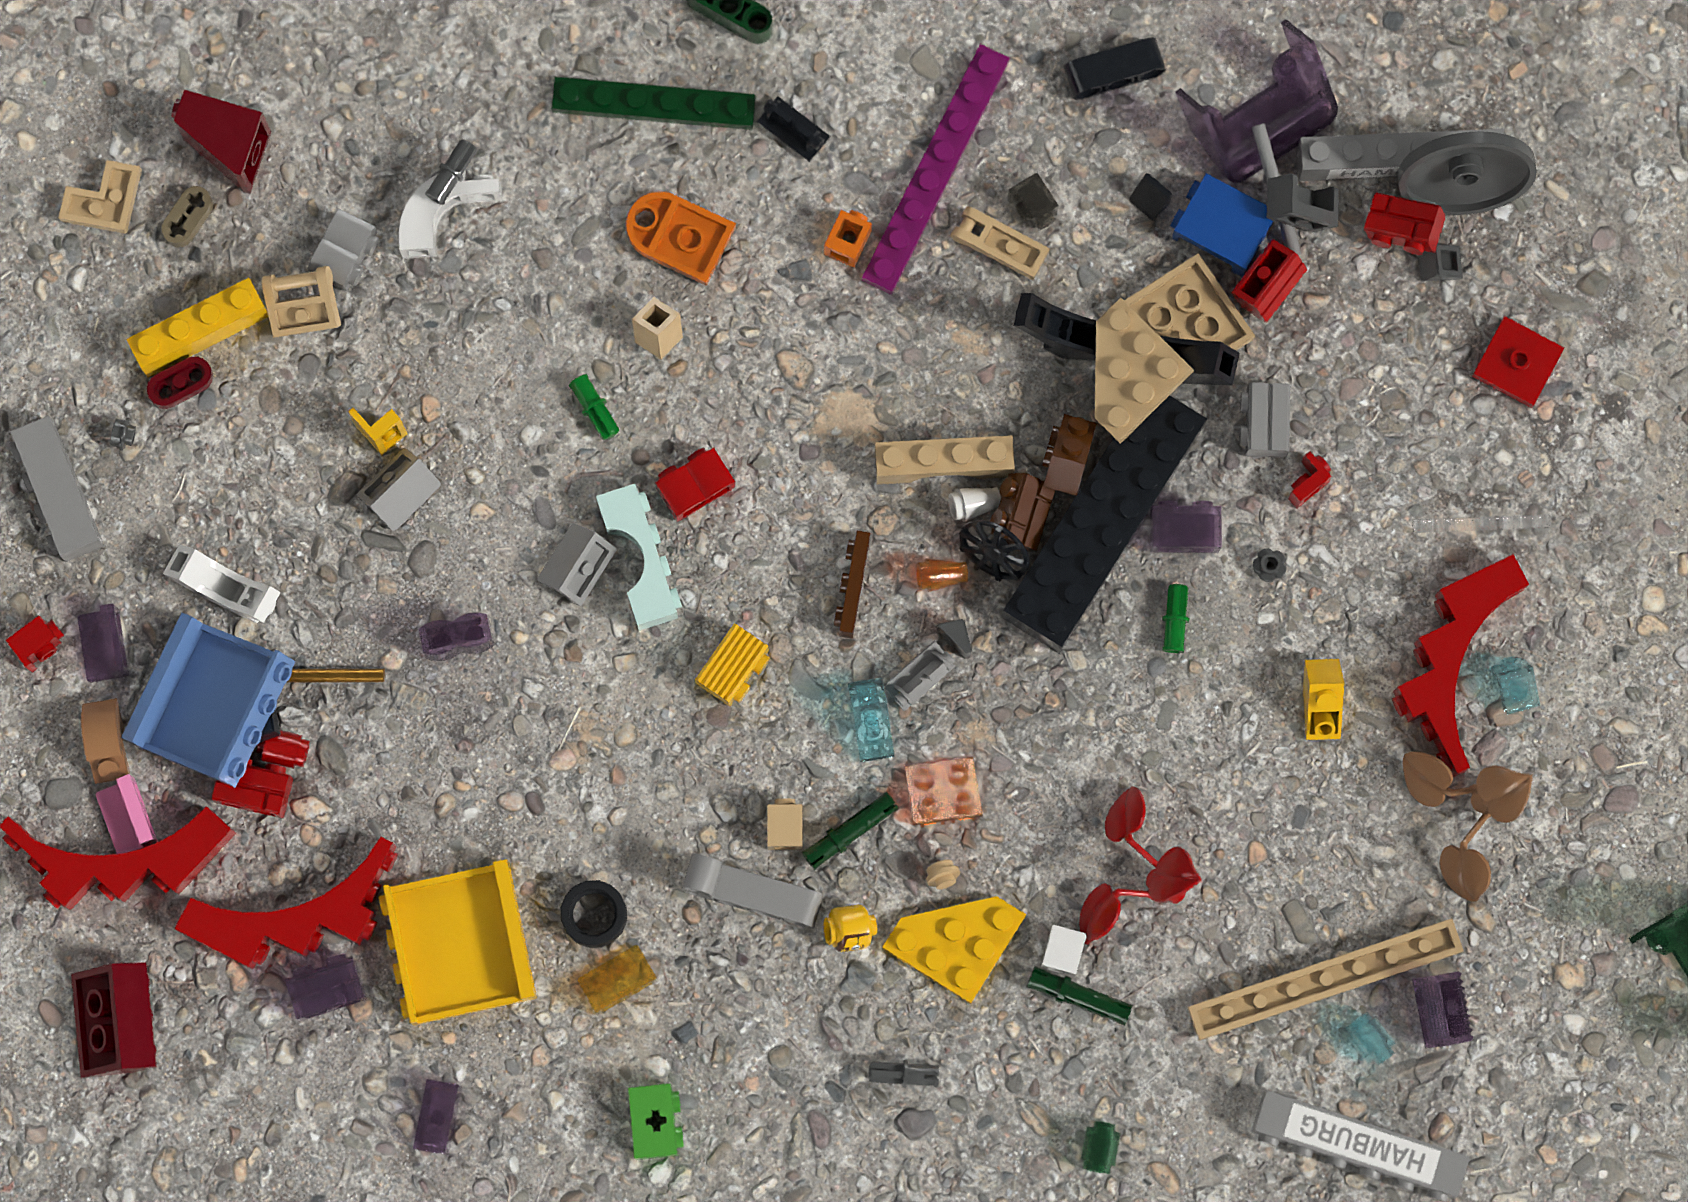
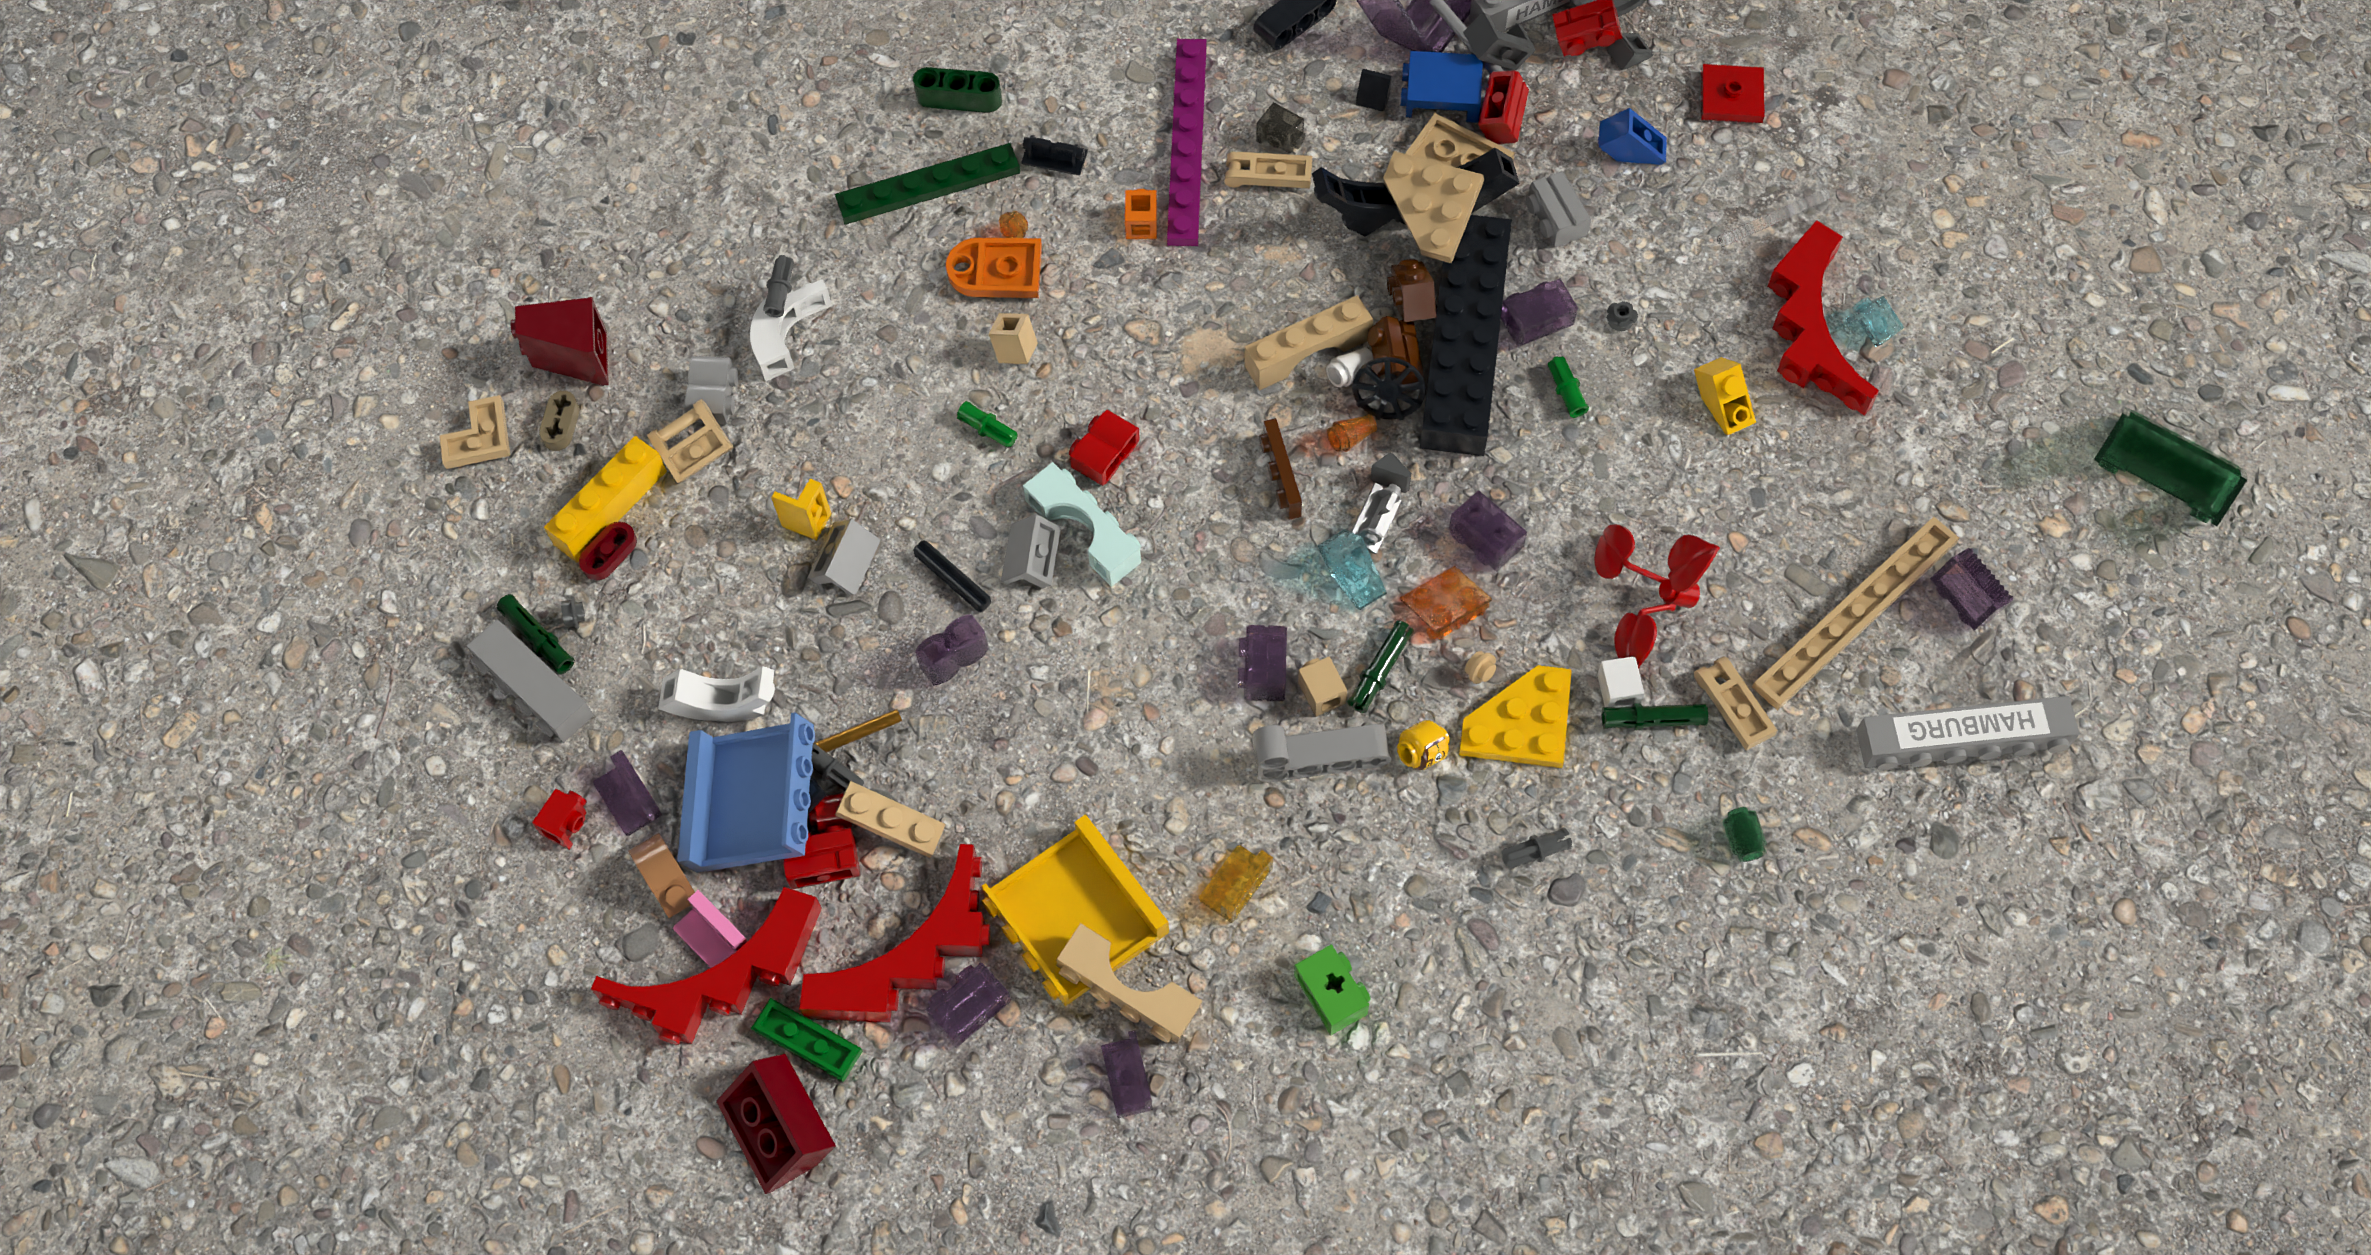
camera: 20 degrees left, 15 degrees down
black tyre [560,880,627,948] -> none
yellow brick [695,623,770,707] -> none
red bracket [1288,451,1332,509] -> none
clear light blue brick [1345,1012,1396,1066] -> none
medium nougat plant [1403,751,1533,902] -> none
none -> dark green pin [496,594,575,674]
none -> green tile [751,998,863,1082]
none -> dark grey axle [811,743,864,792]
none -> tan plate [835,781,946,858]
none -> black axle [913,540,991,612]
none -> clear orange plate [999,211,1028,238]
none -> tan arch [1056,923,1202,1043]
none -> clear purple brick [1238,625,1287,702]
none -> clear purple brick [1449,490,1527,572]
none -> blue slope [1598,108,1667,165]
none -> tan plate [1694,656,1778,751]

